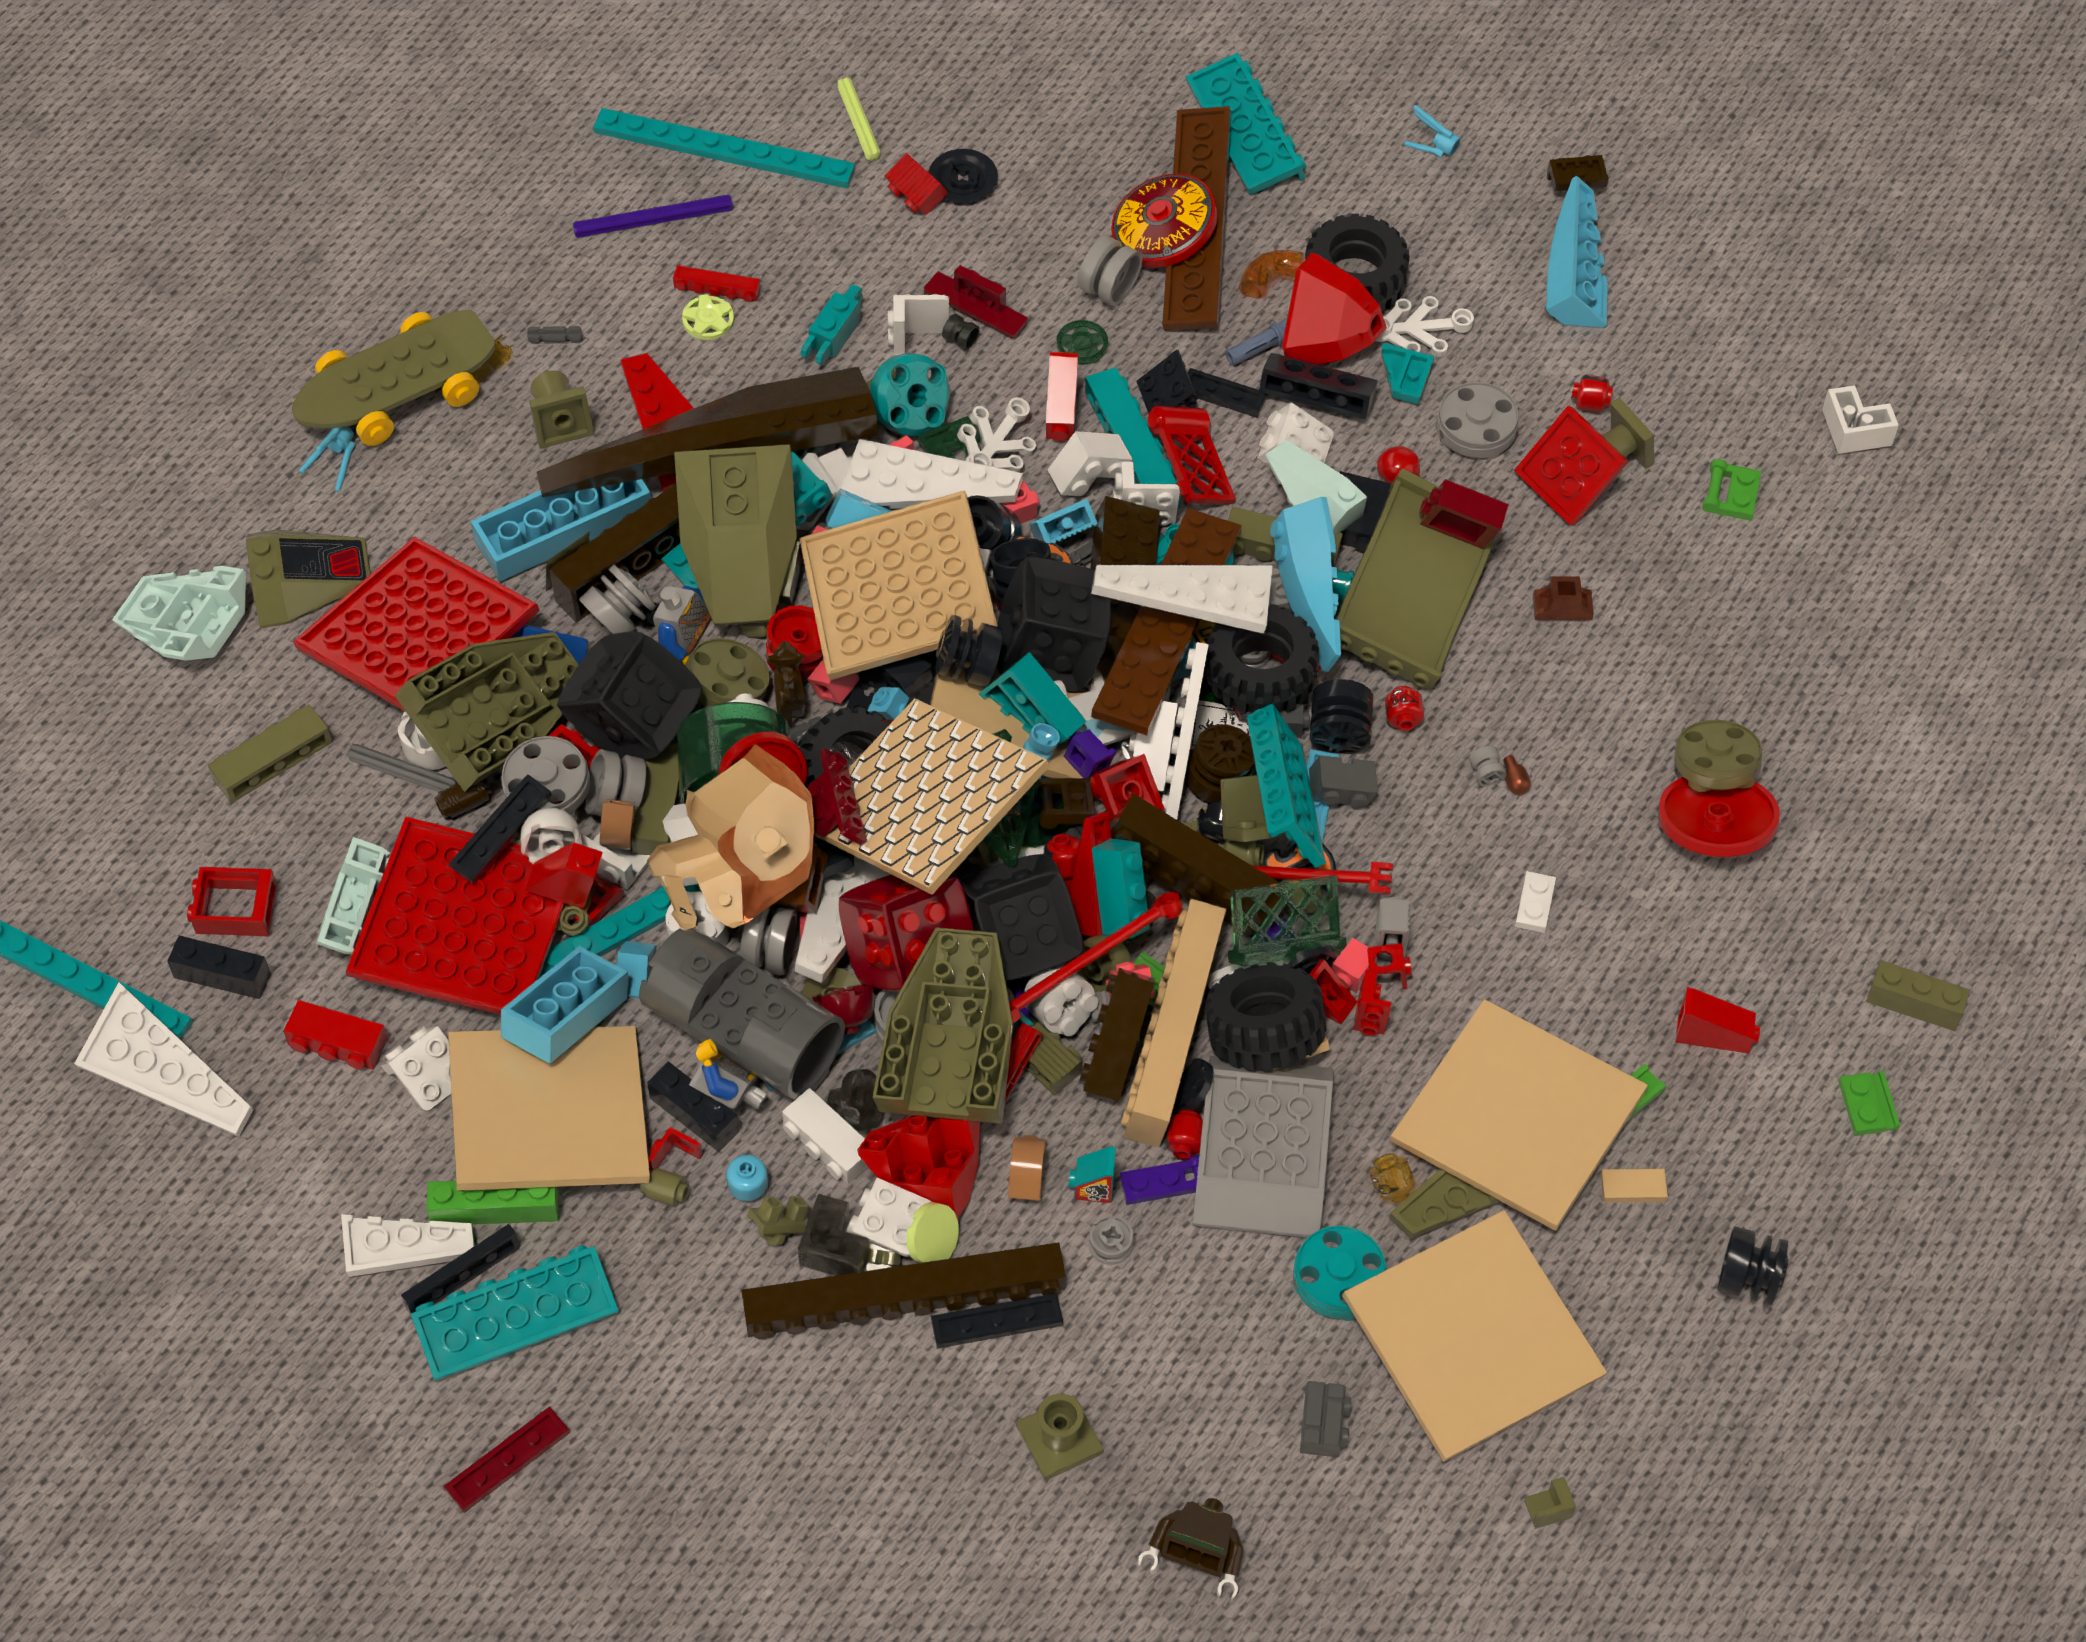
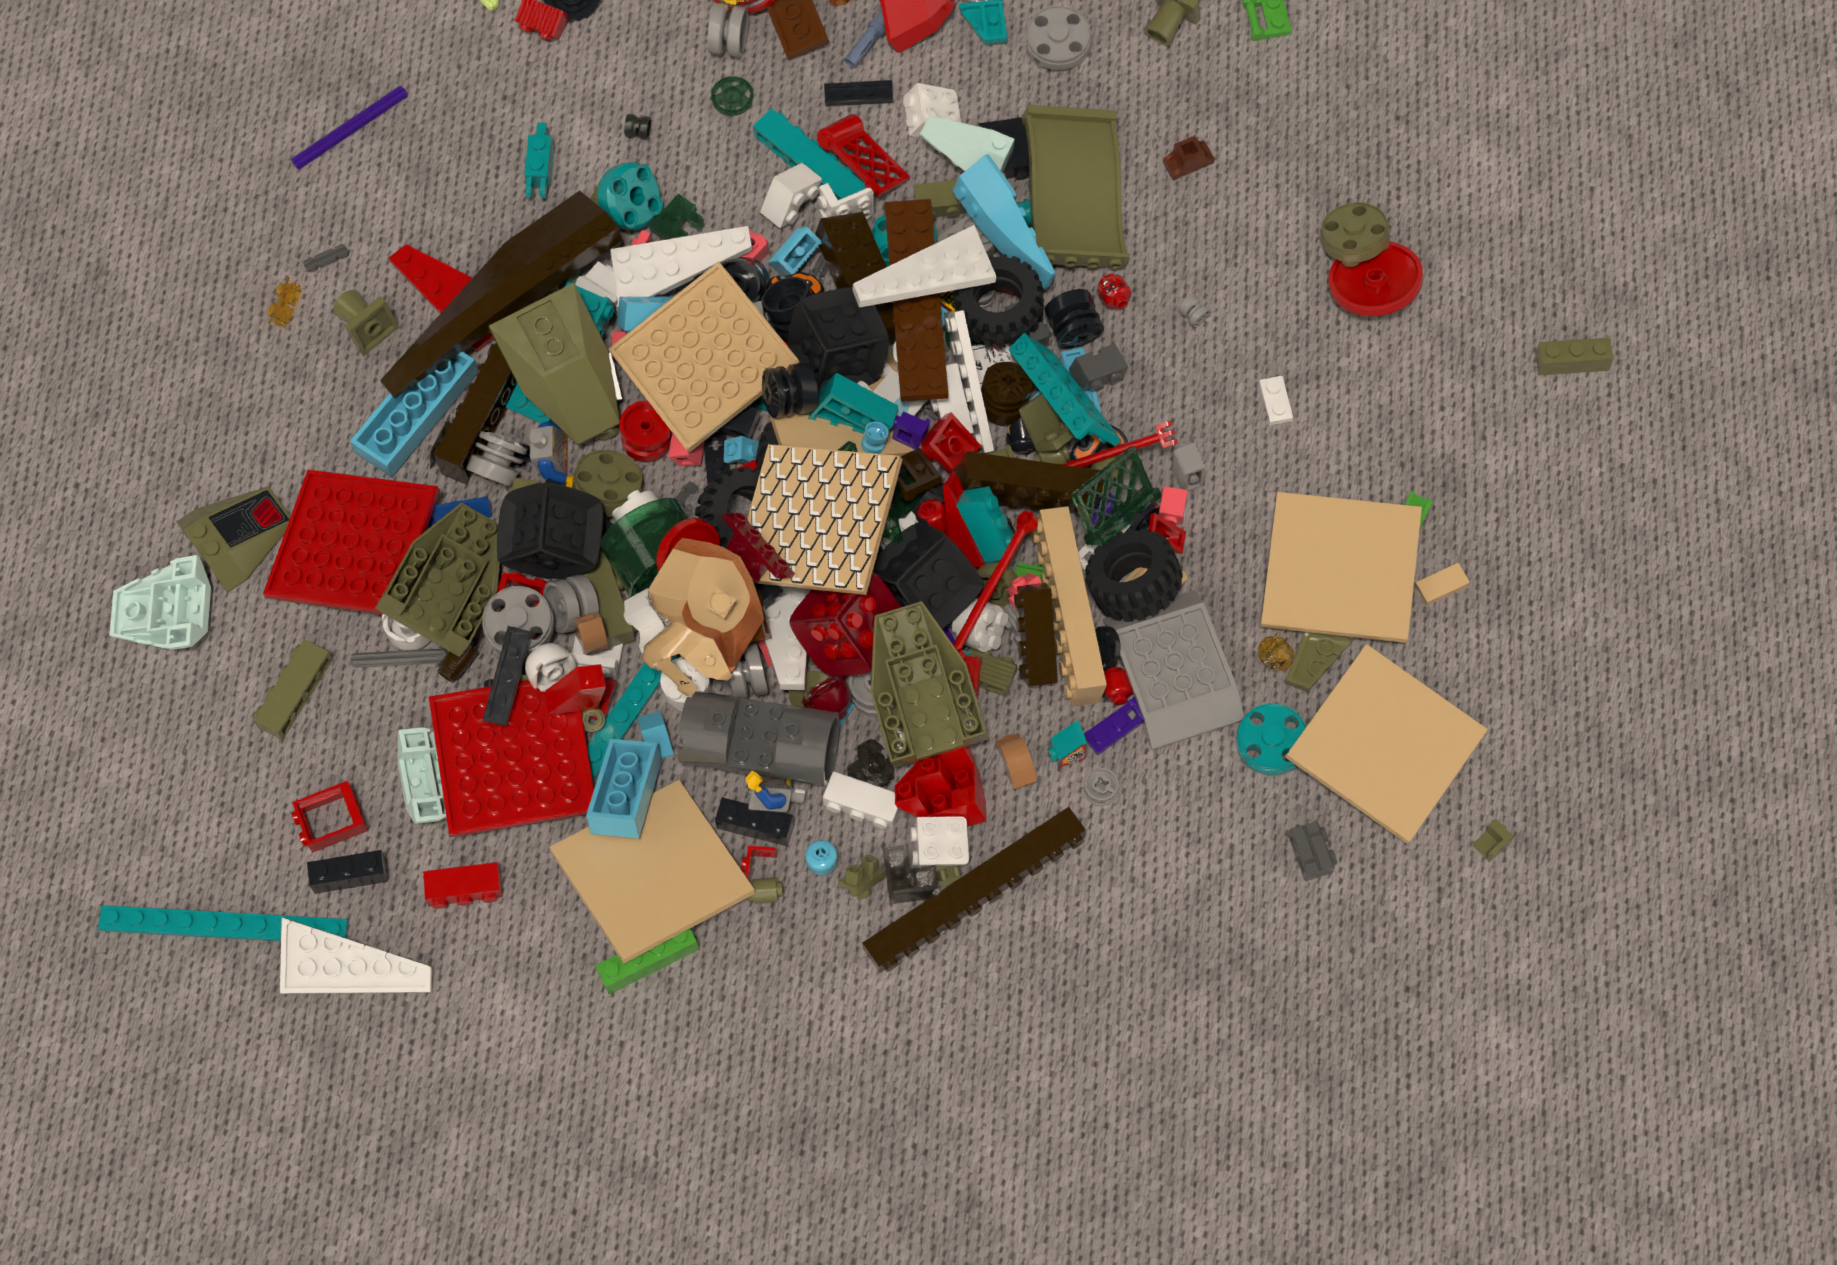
camera: 20 degrees left, 10 degrees up
olive piece [292,310,495,446] -> none
medium azure plant [299,426,355,491] -> none
white wing [341,1214,475,1277] -> none
white bracket [381,1026,451,1111] -> none
black tile [401,1224,520,1314] -> none
teal bracket [410,1245,619,1382] -> none
dark red tile [443,1406,570,1513] -> none
teal plate [593,108,855,189] -> none
red piece [673,265,761,302] -> none
yellowish green wheel [682,294,734,340] -> none
dark brown animal [768,641,805,730] -> none
white bracket [888,294,949,355] -> none
yellowish green tile [906,1202,959,1263] -> none
dark red bracket [924,265,1028,338] -> none
black tile [931,1293,1063,1349] -> none
white plant [957,397,1036,472] -> none
olive plant [1016,1394,1104,1481] -> none
slope [1046,352,1078,441] -> none
black hinge [1136,350,1198,414] -> none
dark brown torso [1138,1498,1244,1601] -> none
black brick [1259,353,1378,420] -> none
red bracket [1353,969,1392,1036] -> none
red bracket [1367,943,1412,989] -> none
red hair [1377,445,1420,483] -> none
dark red window [1419,479,1509,549] -> none
copper cylinder [1503,755,1531,795] -> none
red plate [1514,406,1629,526] -> none
red slope [1675,987,1760,1054] -> none
black wheel [1717,1226,1789,1305] -> none
bright green plate [1838,1070,1900,1136] -> none

